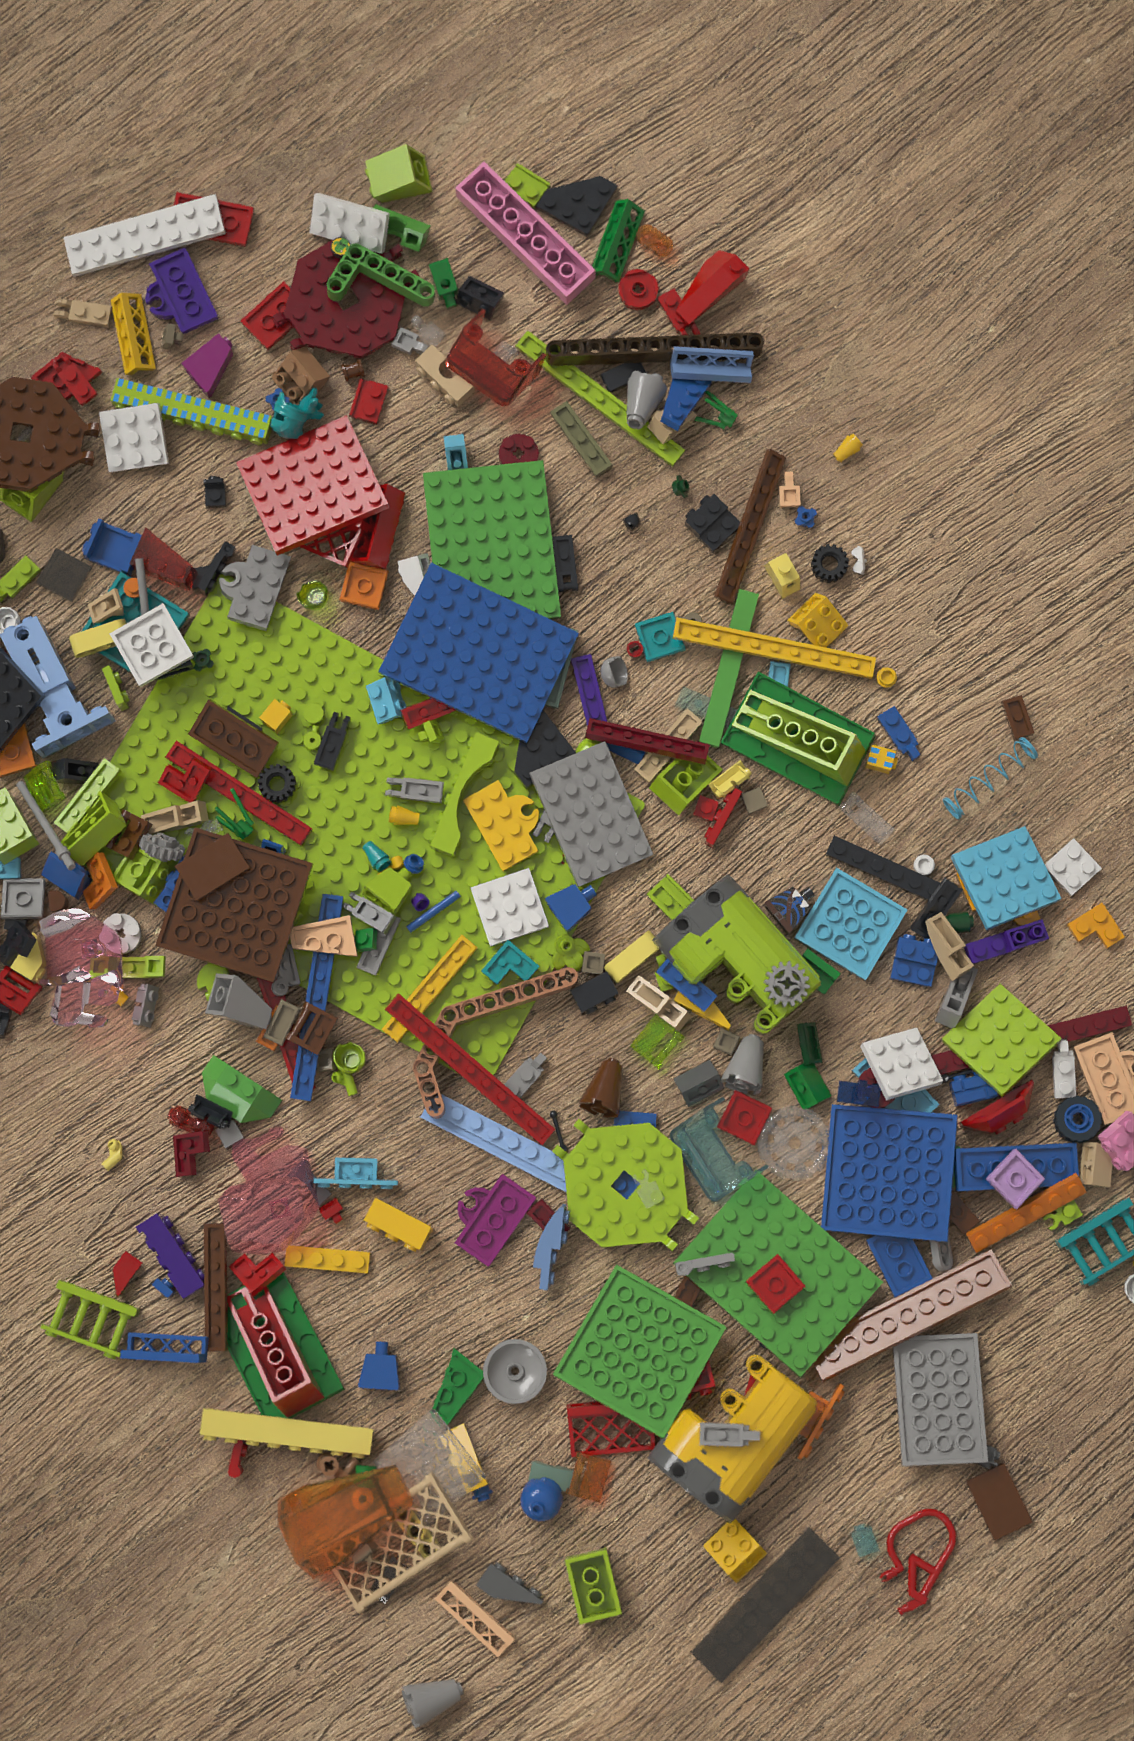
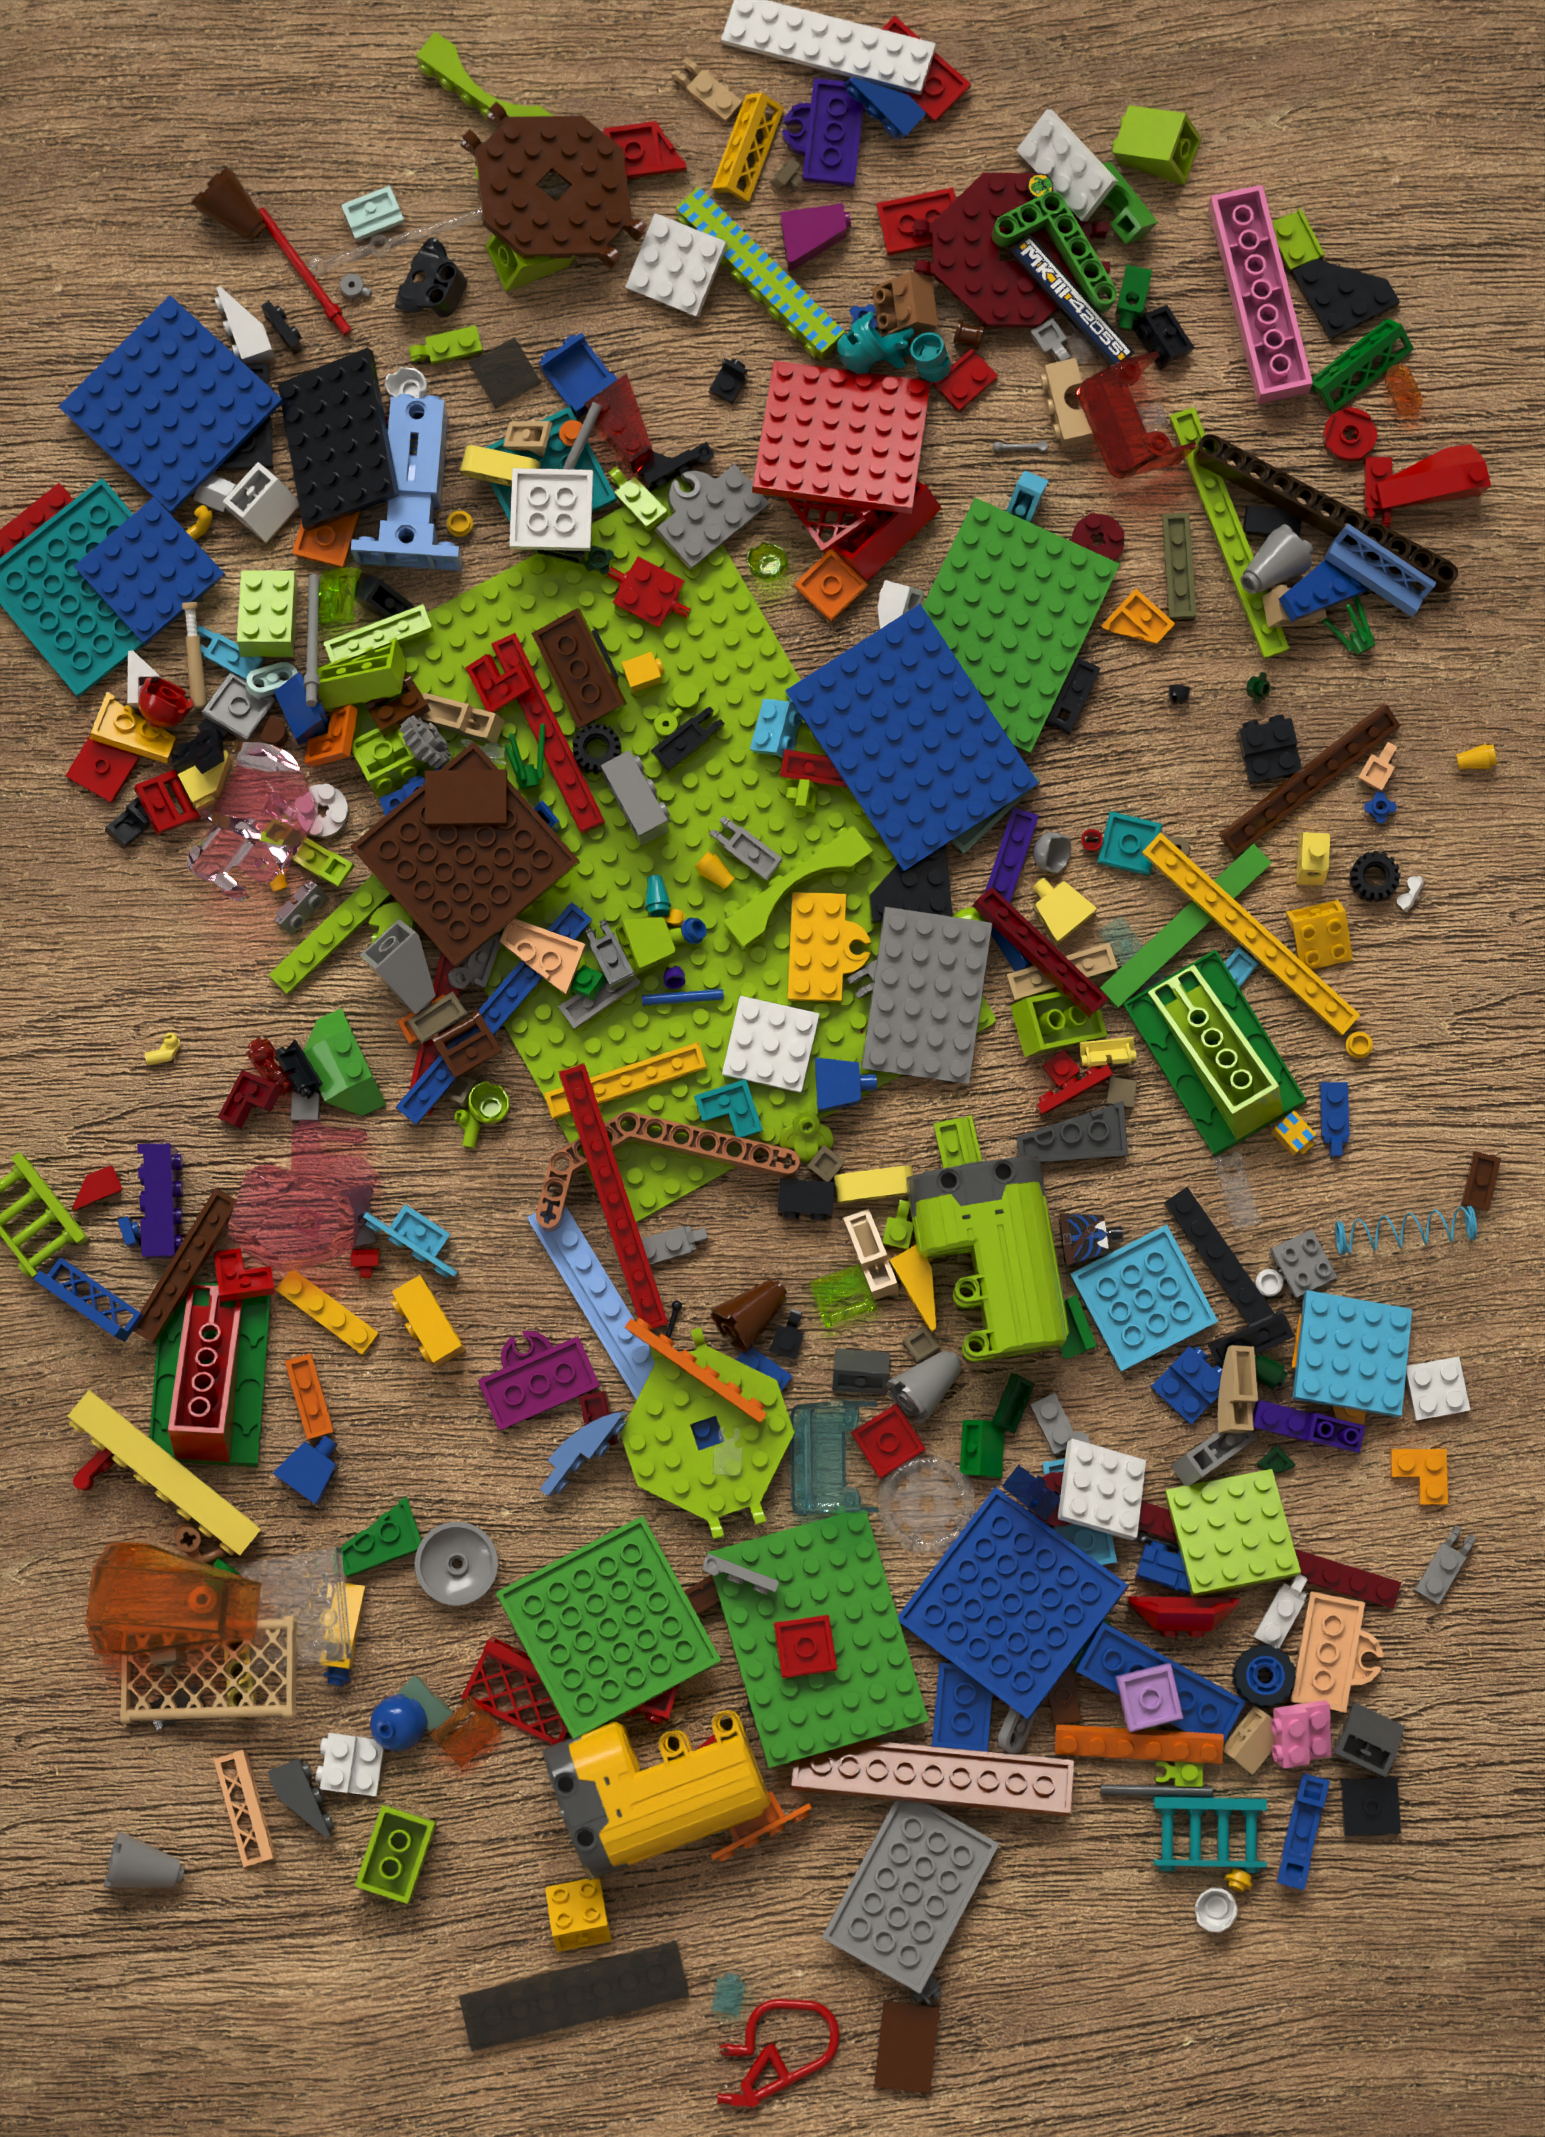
camera: 30 degrees right, 0 degrees up
red hinge [49,351,98,407] -> none
lime plate [102,665,130,711] -> none
blue plate [656,958,717,1012] -> none
light grey hinge [700,1422,760,1447] -> none
light grey gear [763,961,810,1008] -> none
none -> light aqua plate [245,662,298,698]
none -> lime plate [268,874,392,995]
none -> orange plate [285,1353,335,1441]
none -> white plate [316,1733,384,1796]
none -> yellow plate [446,511,473,537]
none -> light grey brick [601,750,671,846]
none -> red plate [607,556,691,629]
none -> lime plate [608,467,669,531]
none -> orange plate [624,1318,767,1424]
none -> black plate [770,1309,804,1360]
none -> blue slope [843,77,926,140]
none -> teal wheel [910,333,952,382]
none -> light grey hinge [993,440,1048,452]
none -> tile [1009,234,1135,371]
none -> dark grey wing [1017,1101,1128,1162]
none -> light grey hinge [1030,1393,1090,1455]
none -> light yellow torso [1032,878,1097,946]
none -> dark grey bar [1100,1784,1213,1798]
none -> light orange wing [1101,588,1175,645]
none -> dark green tile [1256,1445,1296,1473]
none -> light grey hinge [1271,1229,1338,1299]

